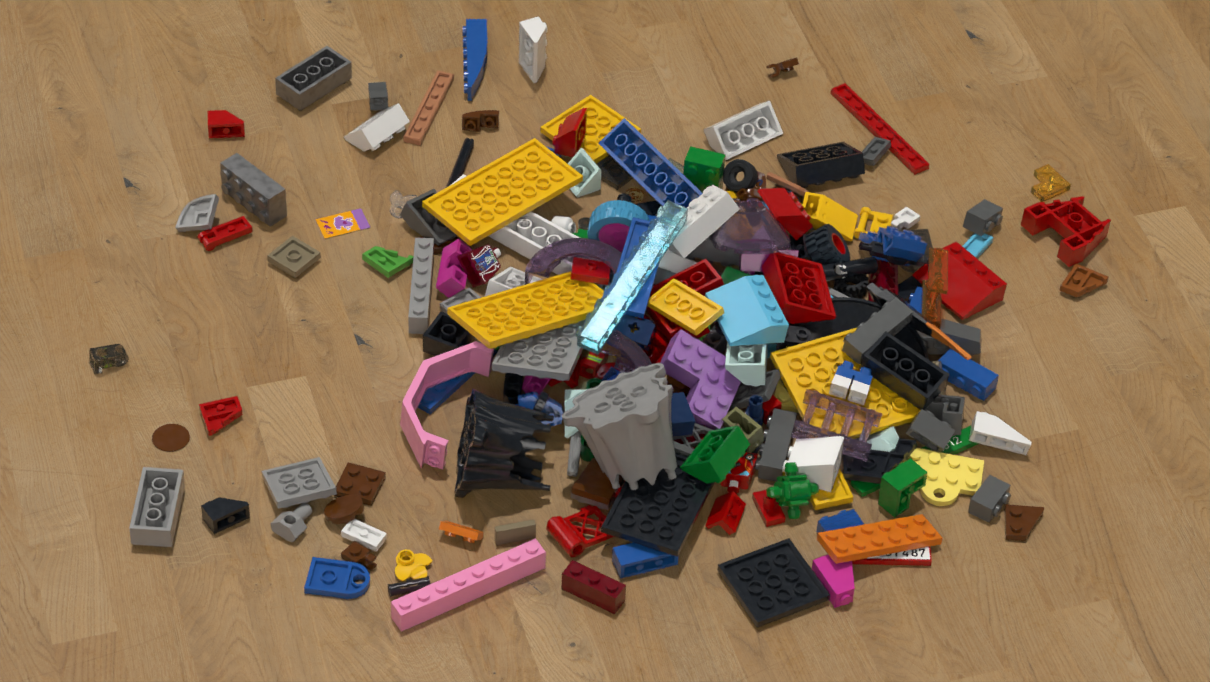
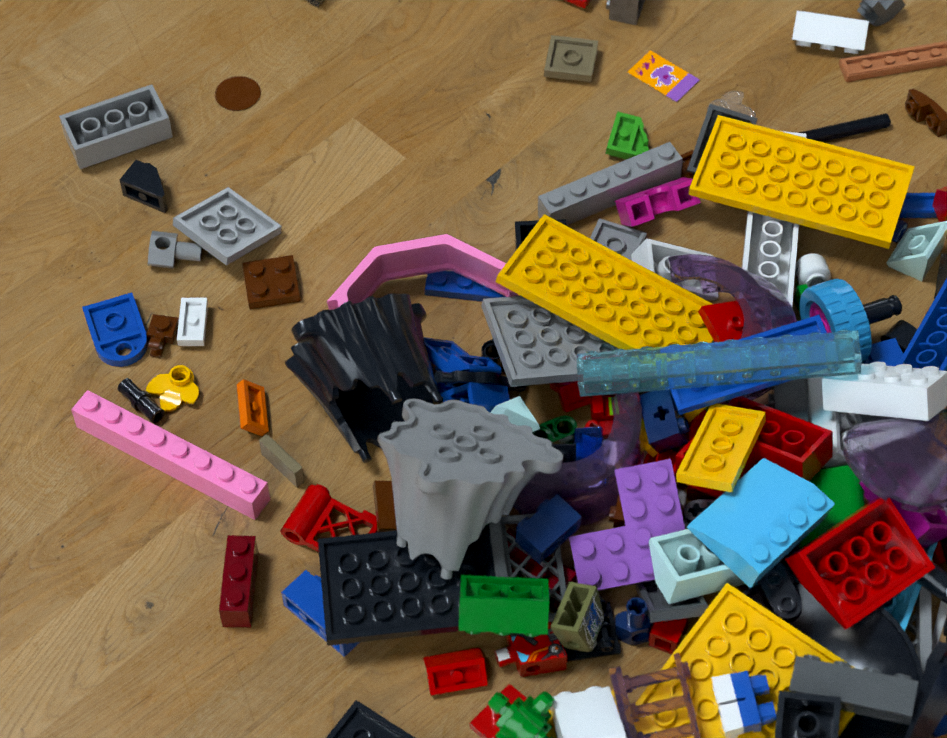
camera: 65 degrees right, 10 degrees up
red wing [199,396,243,436] -> none
reddish brown tile [324,494,365,524] -> none
dark red torso [457,244,501,288] -> none
dark grey brick [755,408,797,482] -> none

